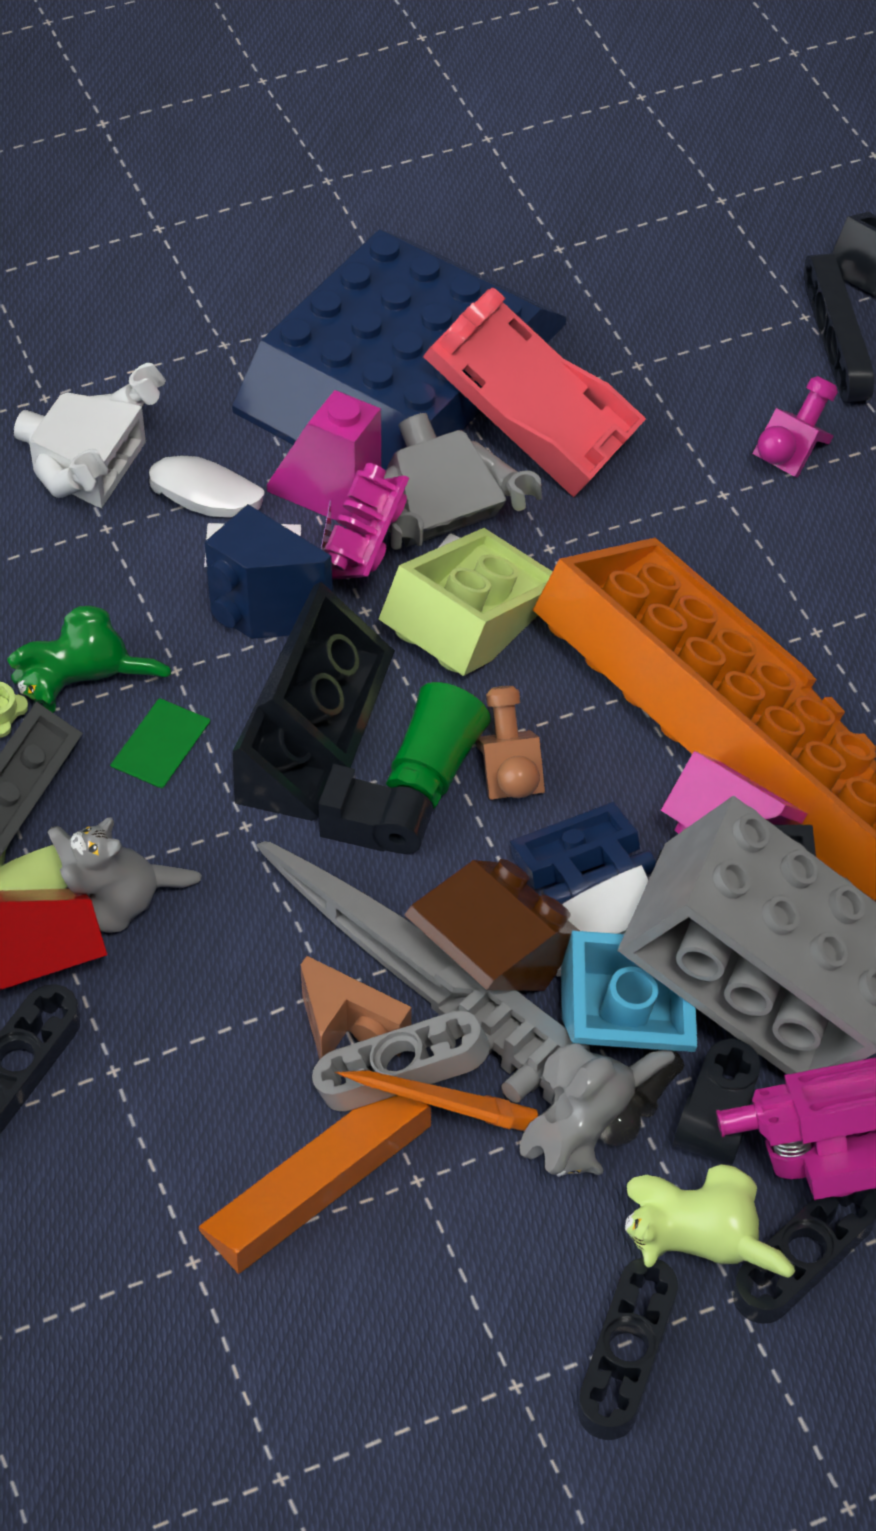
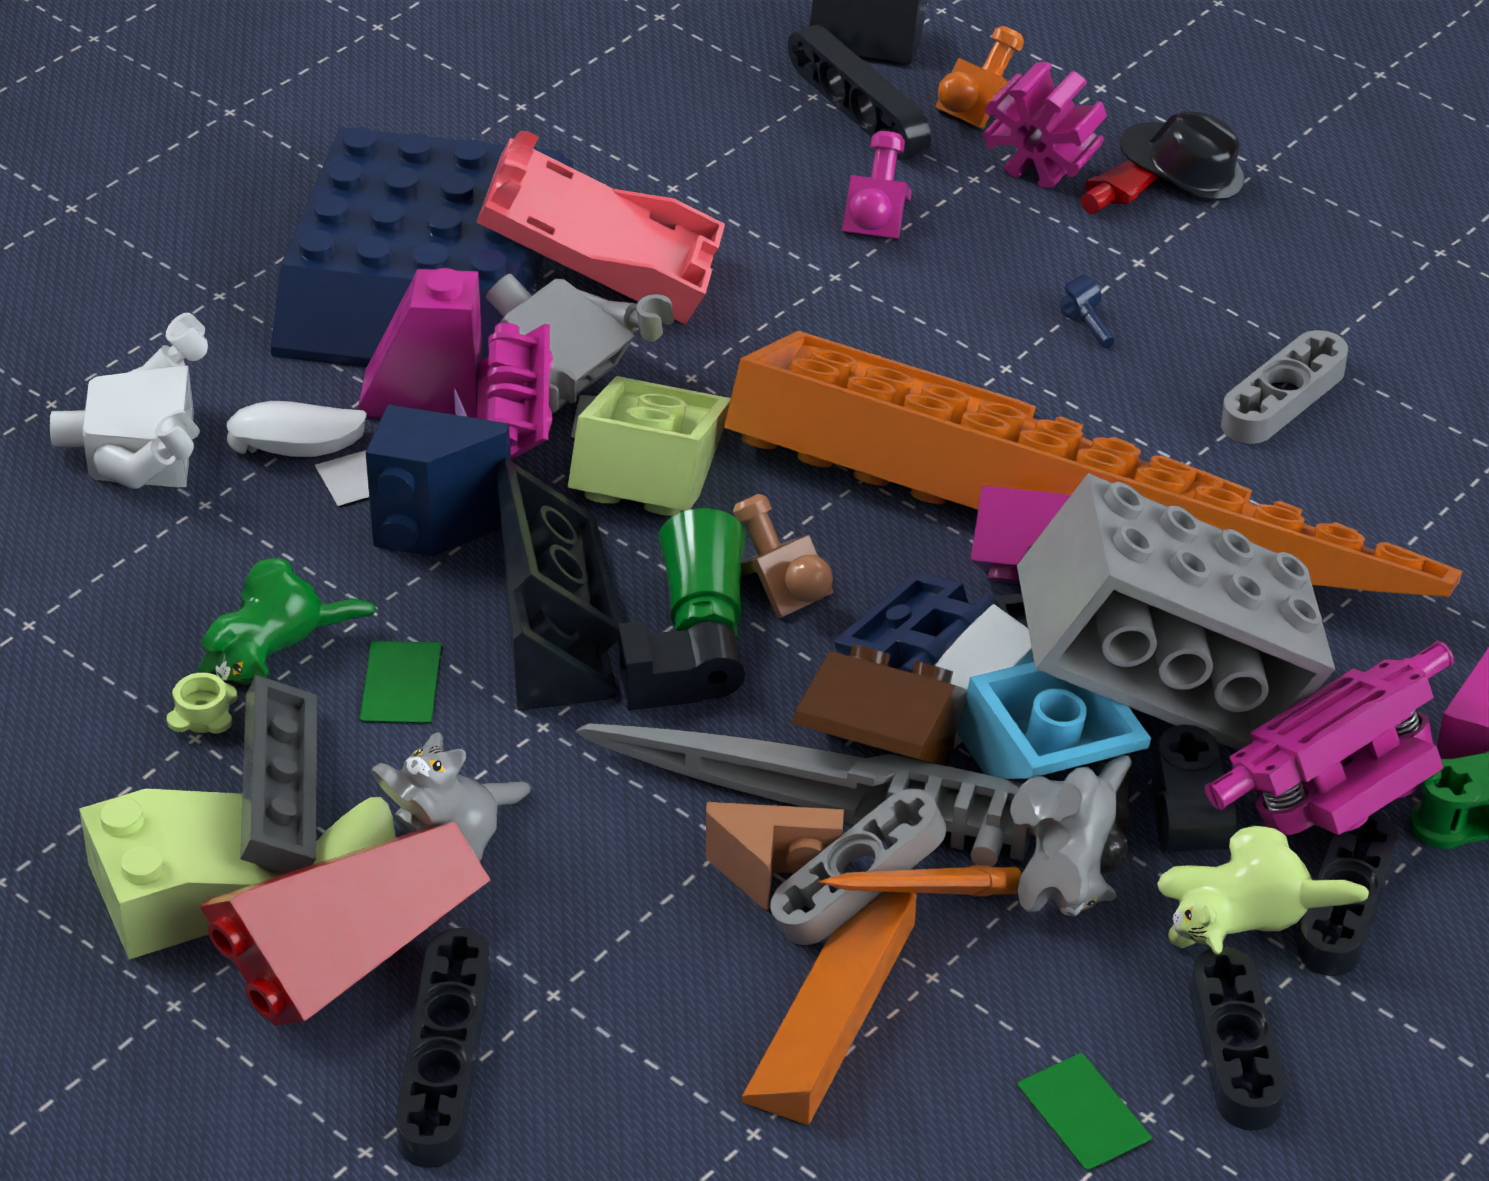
camera: 25 degrees left, 10 degrees down
none -> green sticker [1017,1053,1152,1170]

